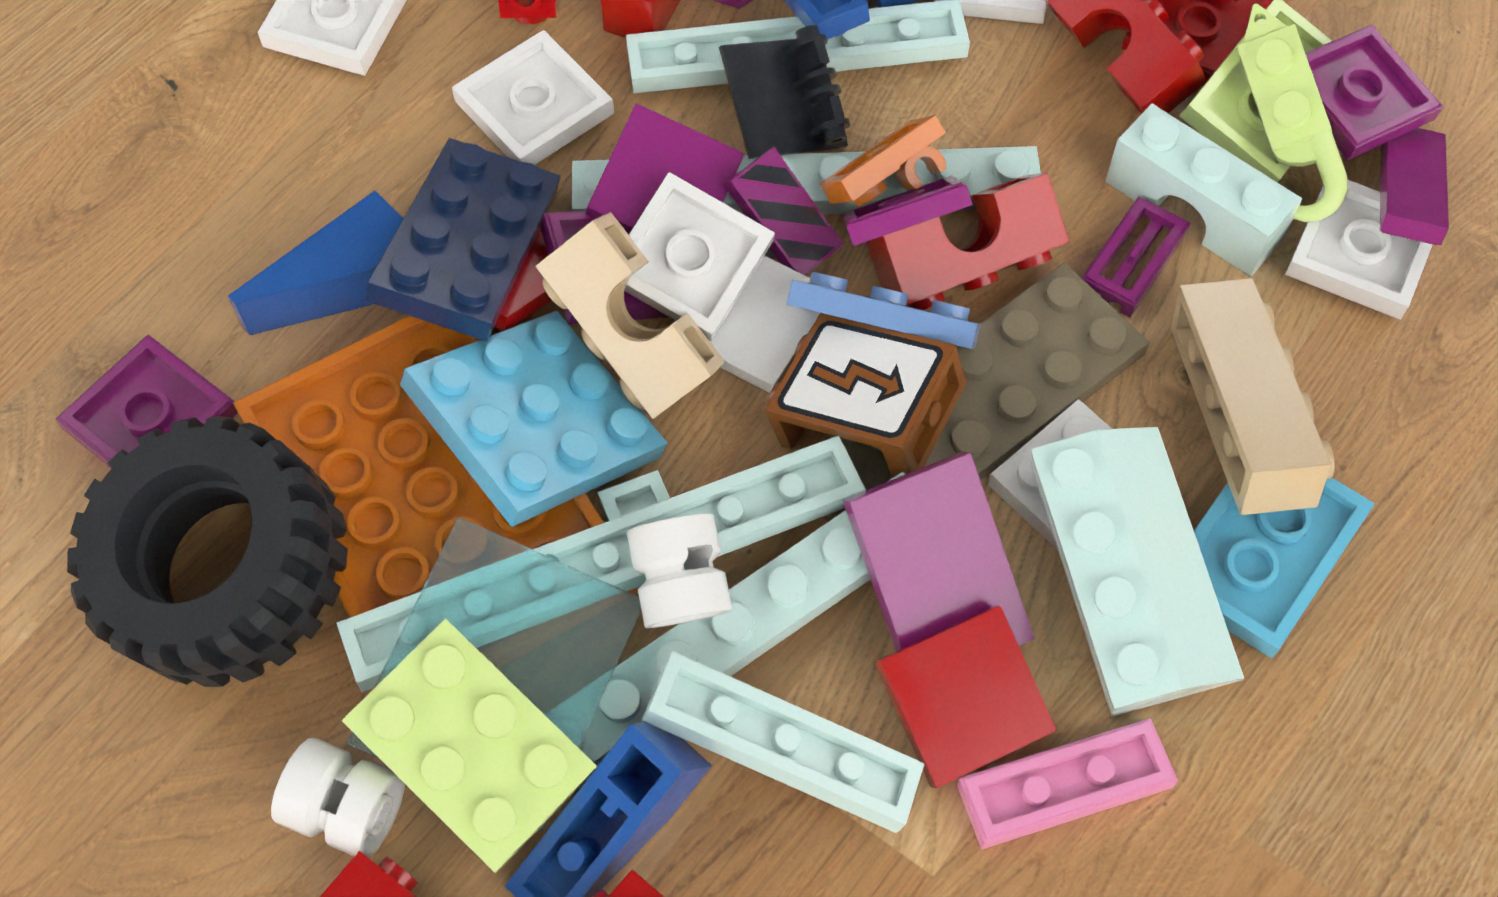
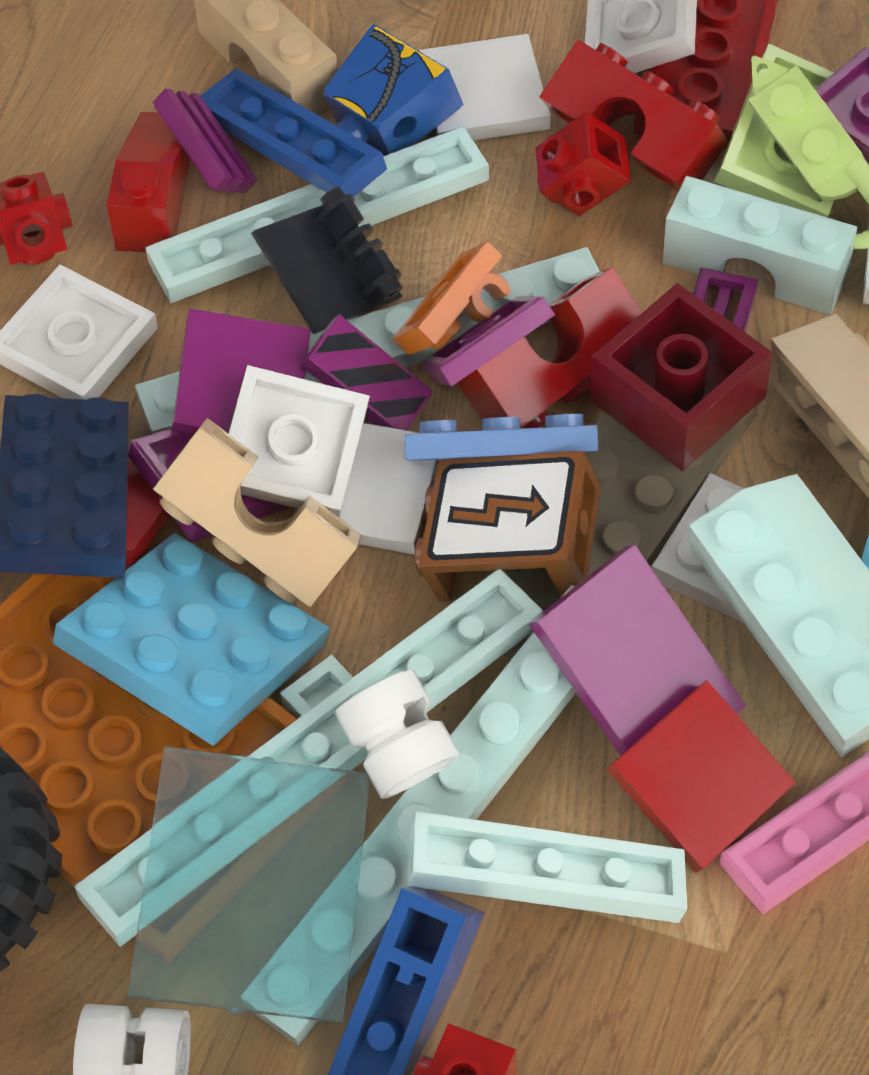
camera: 15 degrees left, 5 degrees down
yellowish green plate [341,618,597,873] -> none
none -> red brick [535,112,631,216]
none -> dark red brick [590,283,773,472]

